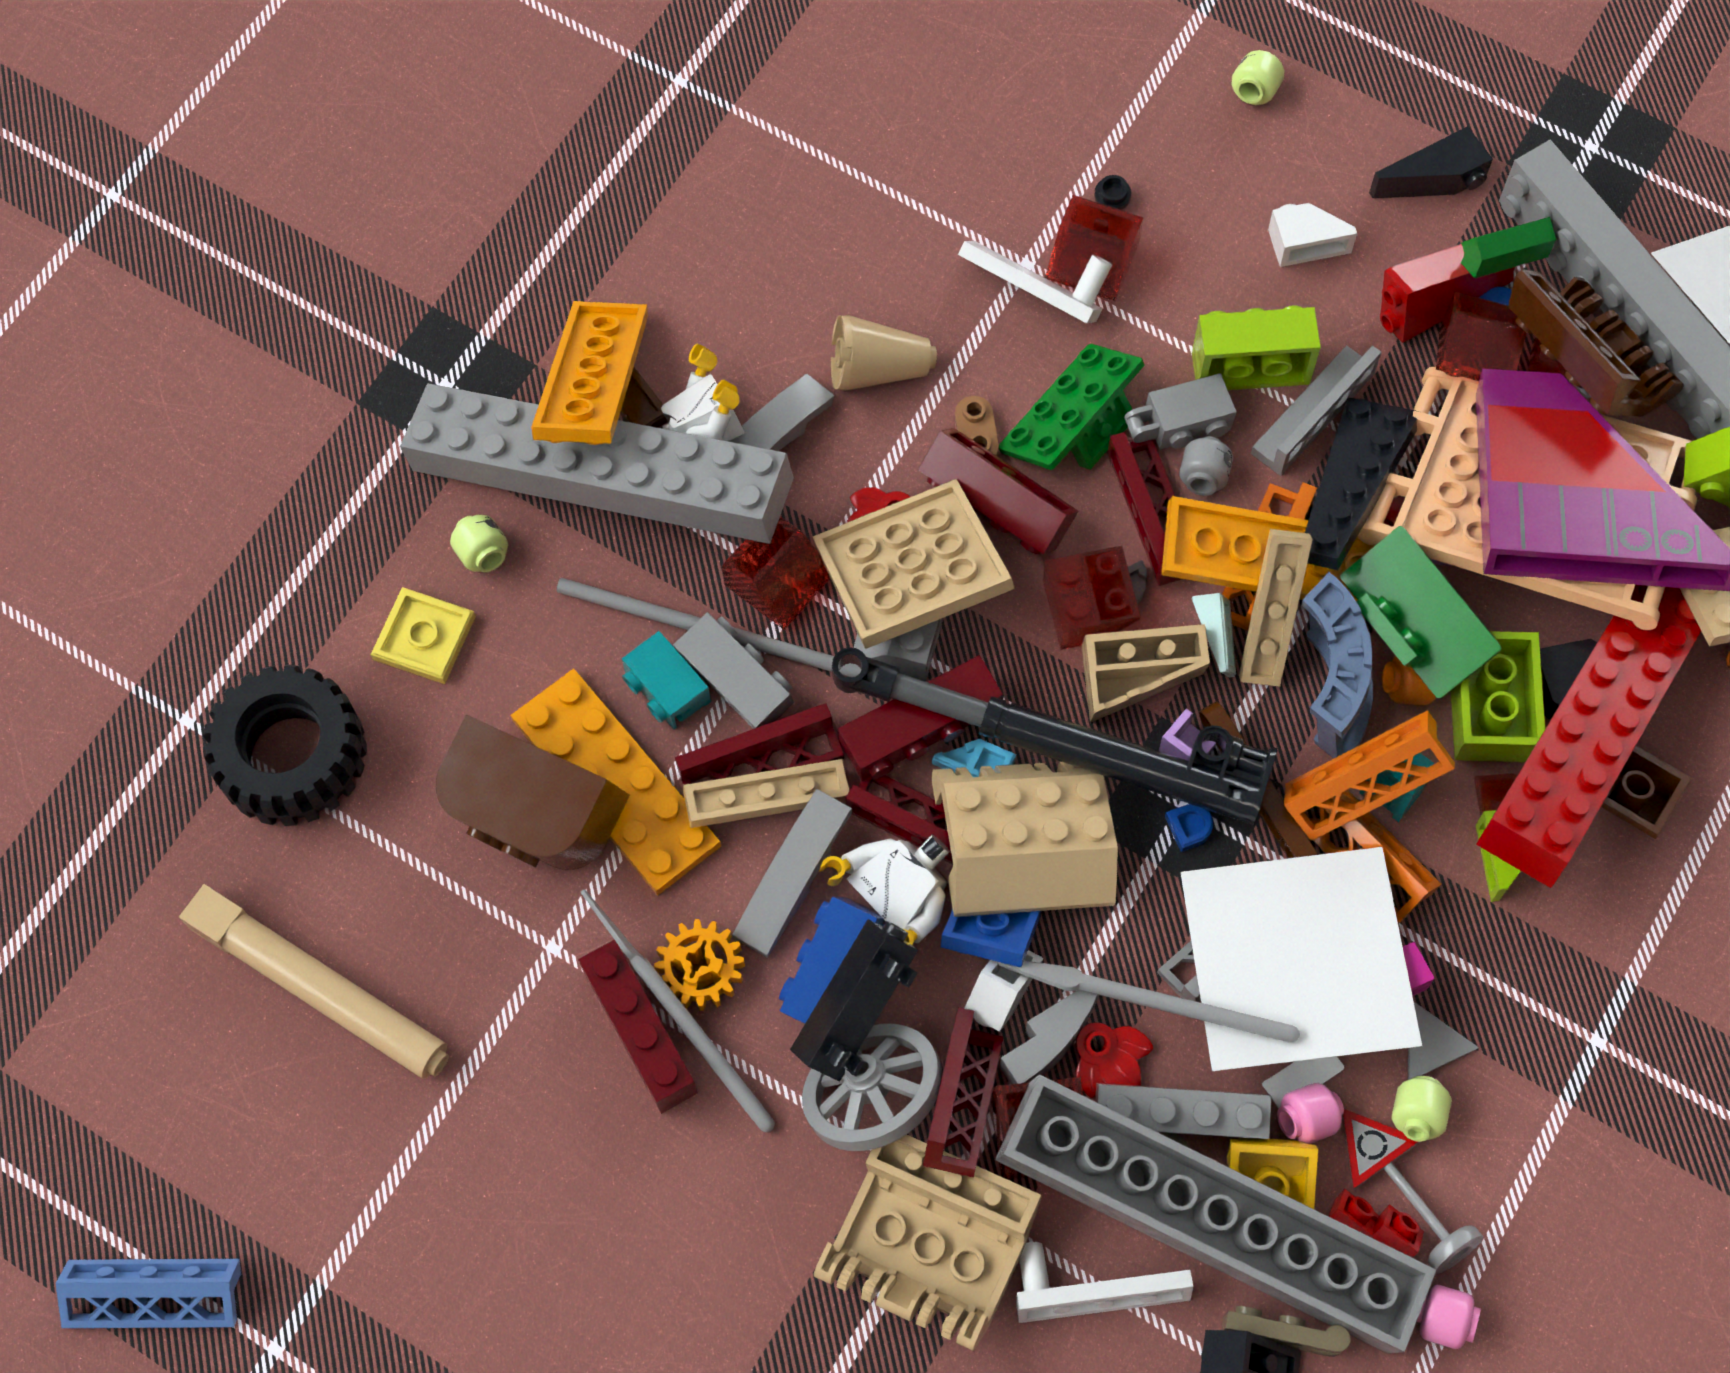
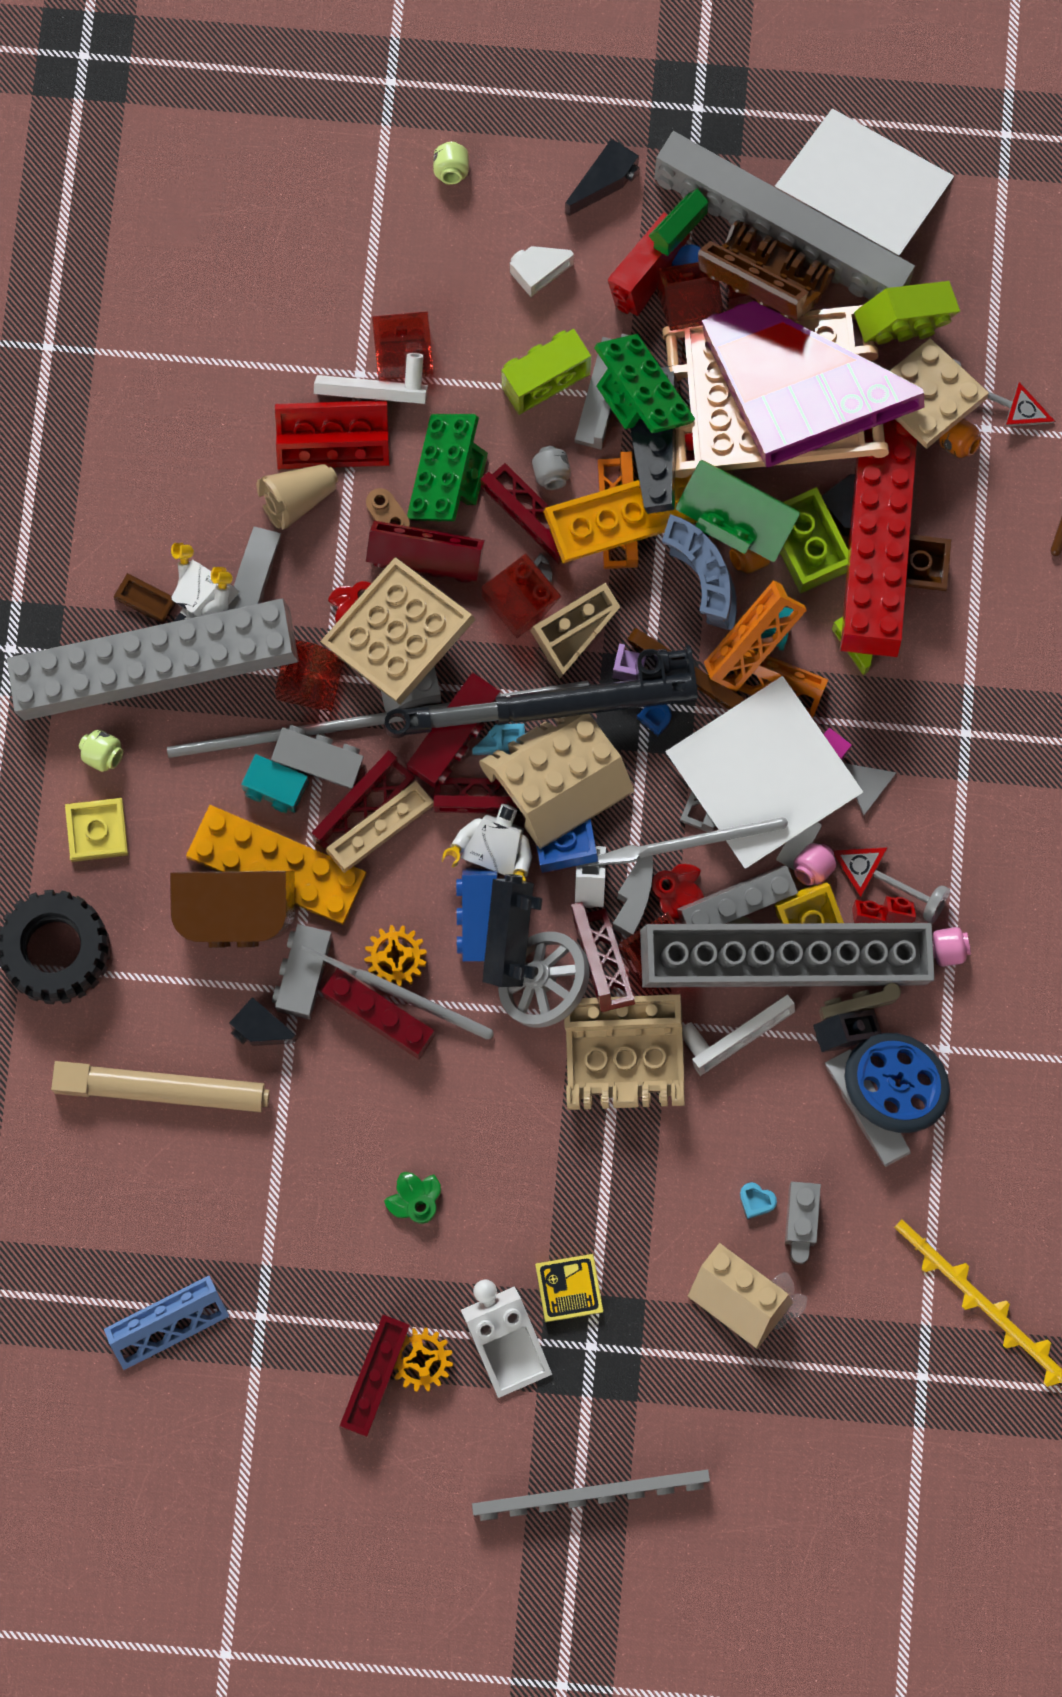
camera: 30 degrees left, 10 degrees up
light orange plate [531,301,648,445] -> none
light grey slope [732,789,852,958] -> none
black plate [1094,175,1131,211] -> none
light grey brick [1124,373,1237,450] -> none
light aqua slope [1192,593,1236,677] -> none
tan plate [1239,529,1313,687] -> none
yellowish green head [1392,1076,1452,1142] -> none
clear red slope [1474,773,1517,817] -> none
none -> black slope [229,997,297,1046]
none -> light grey brick [272,924,332,1020]
none -> red slope [275,400,389,469]
none -> green plate [384,1172,441,1224]
none -> green bracket [594,334,695,433]

